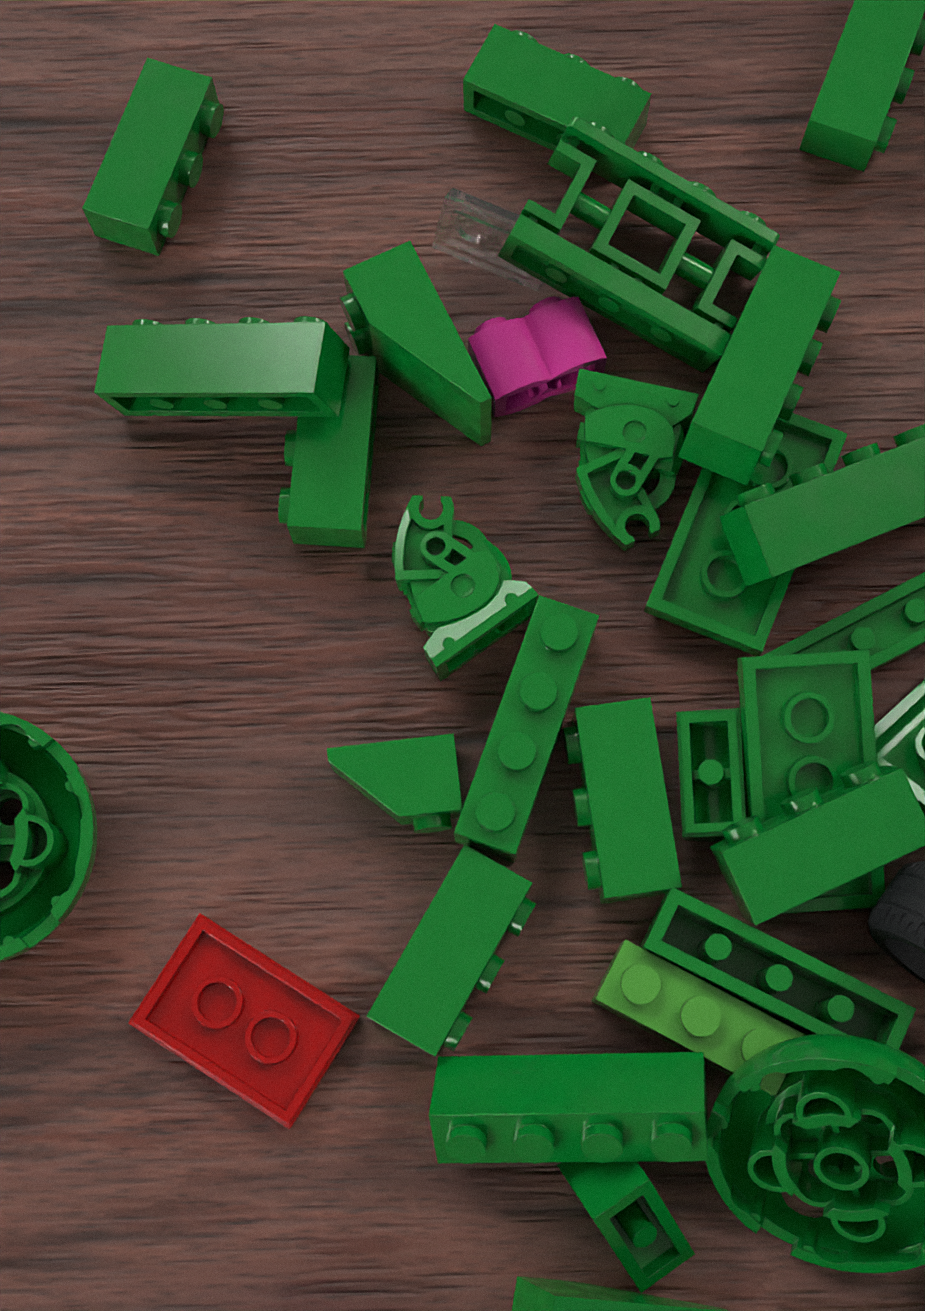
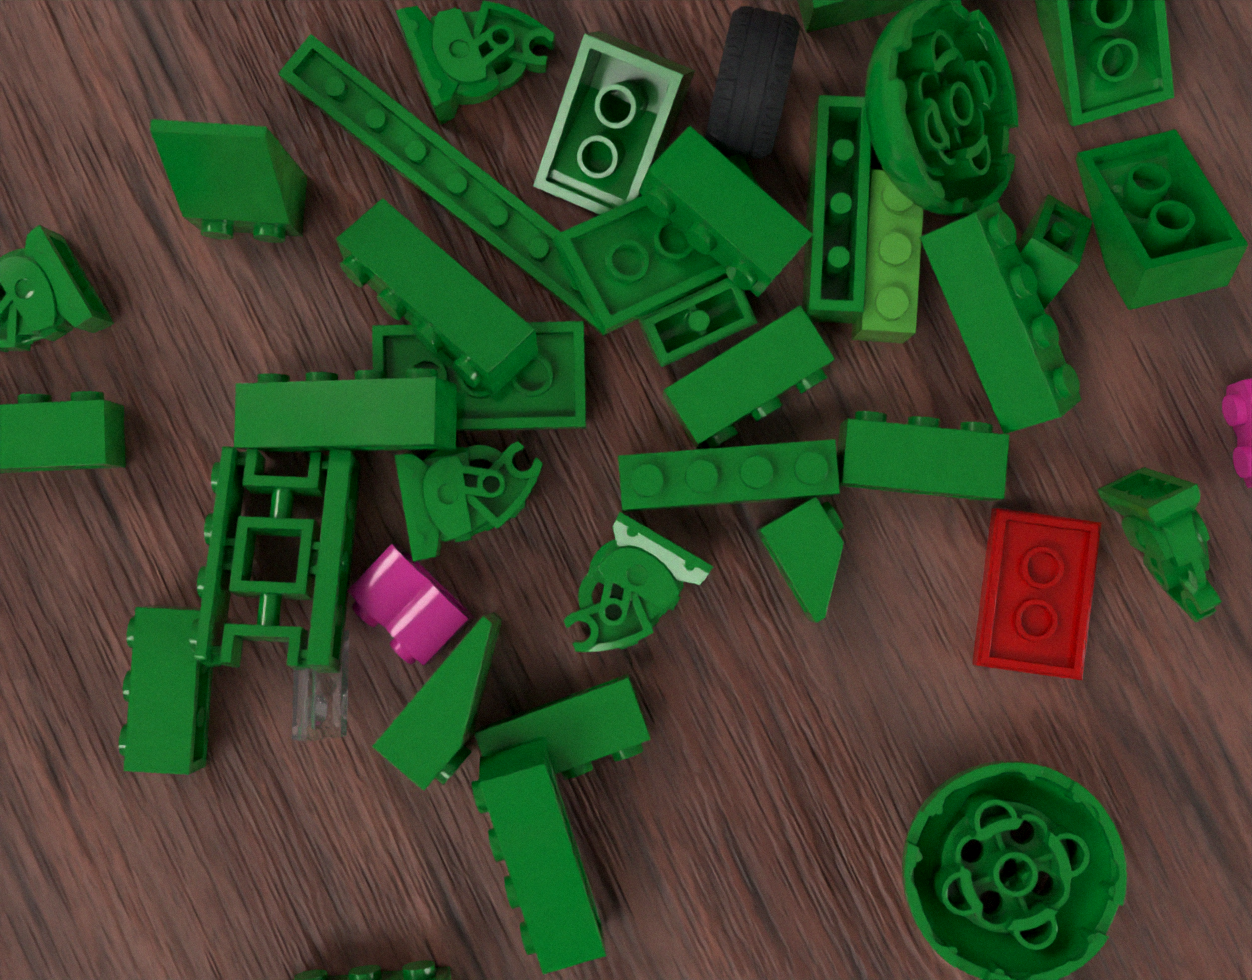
camera: 115 degrees left, 10 degrees up
none -> green piece [1097,467,1221,623]

